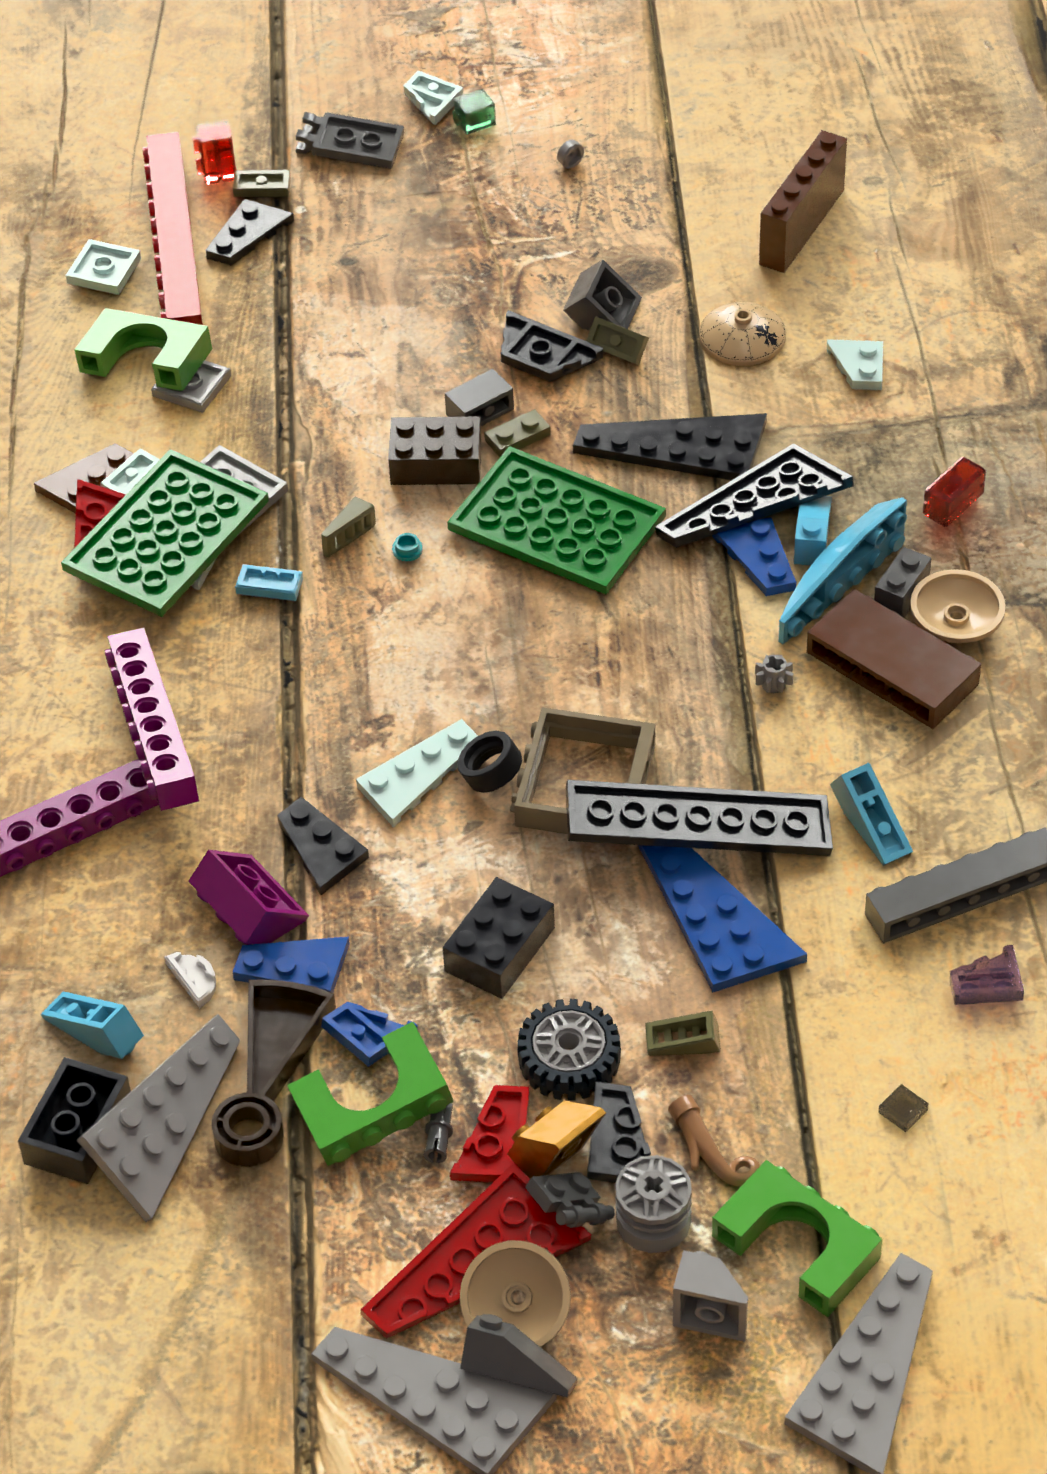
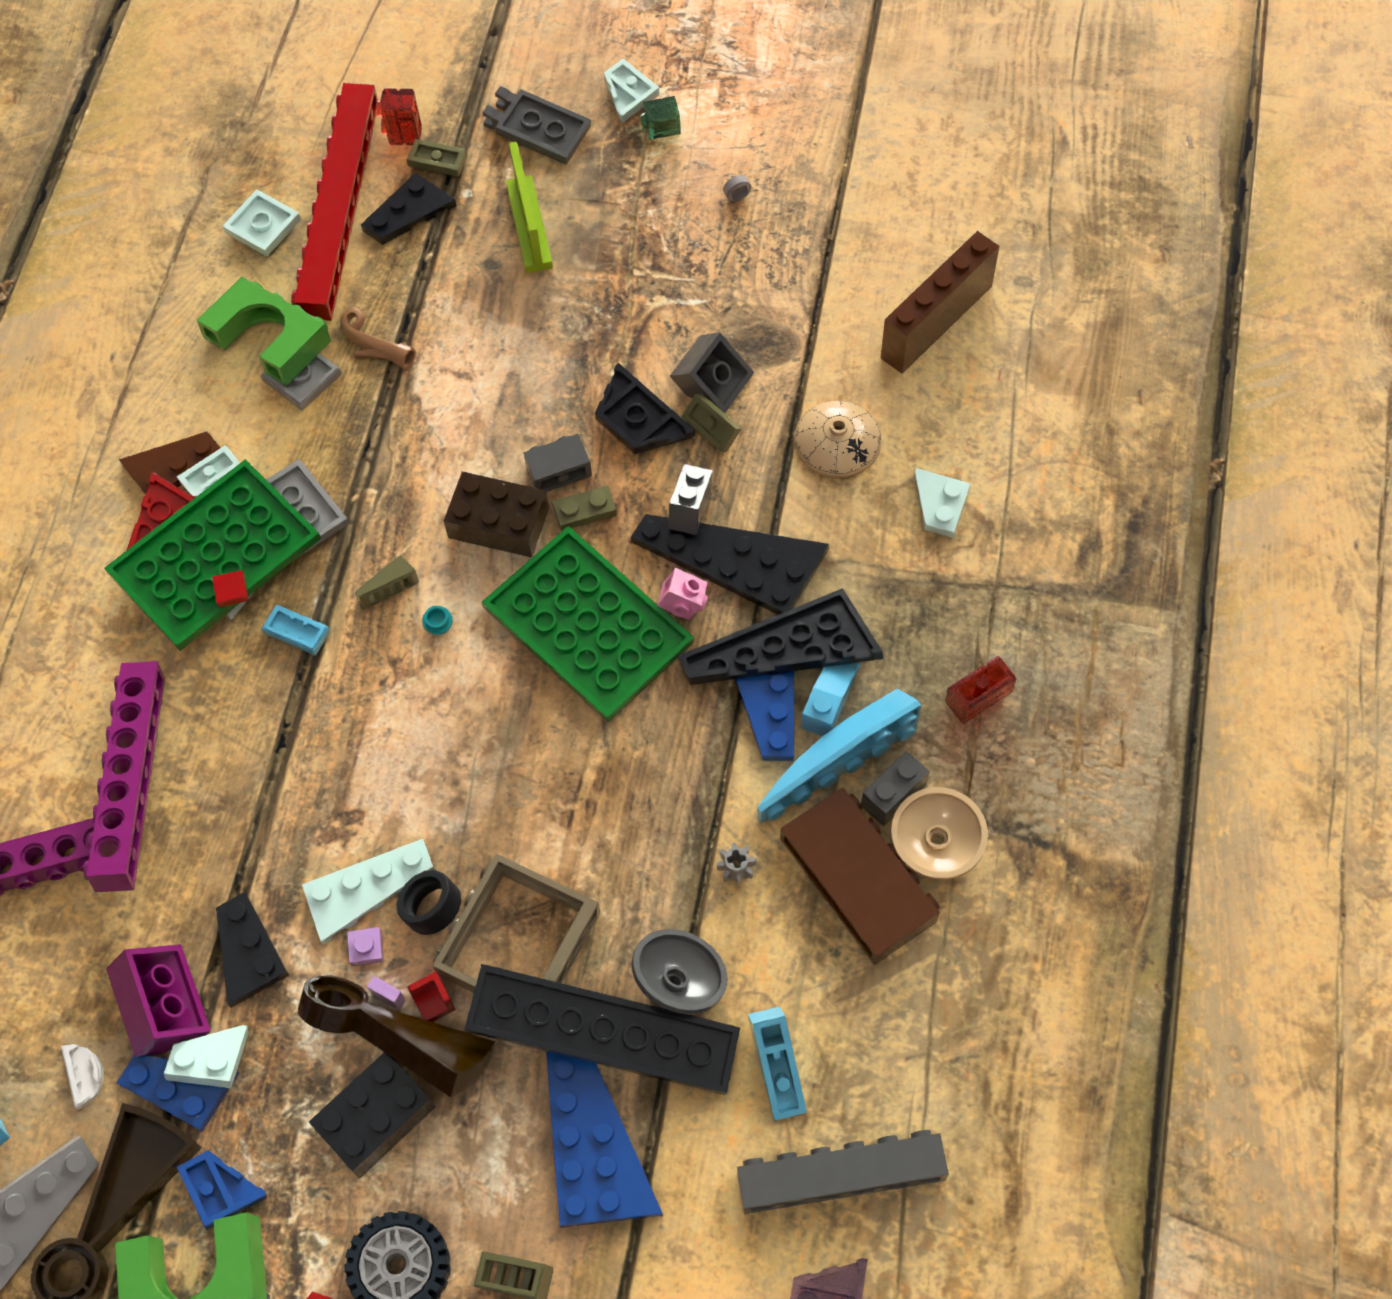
camera: 15 degrees right, 15 degrees up
none -> light aqua wing [164,1025,249,1088]
none -> red tile [212,570,249,608]
none -> dark brown piece [298,975,495,1097]
none -> medium nougat plant [340,308,416,369]
none -> lavender plate [347,927,384,966]
none -> lavender tile [367,977,405,1011]
none -> red panel [407,971,456,1022]
none -> lime fence [506,142,553,273]
none -> dark grey dish [631,929,728,1014]
none -> bright pink brick [657,568,708,620]
none -> dark grey brick [668,464,713,535]

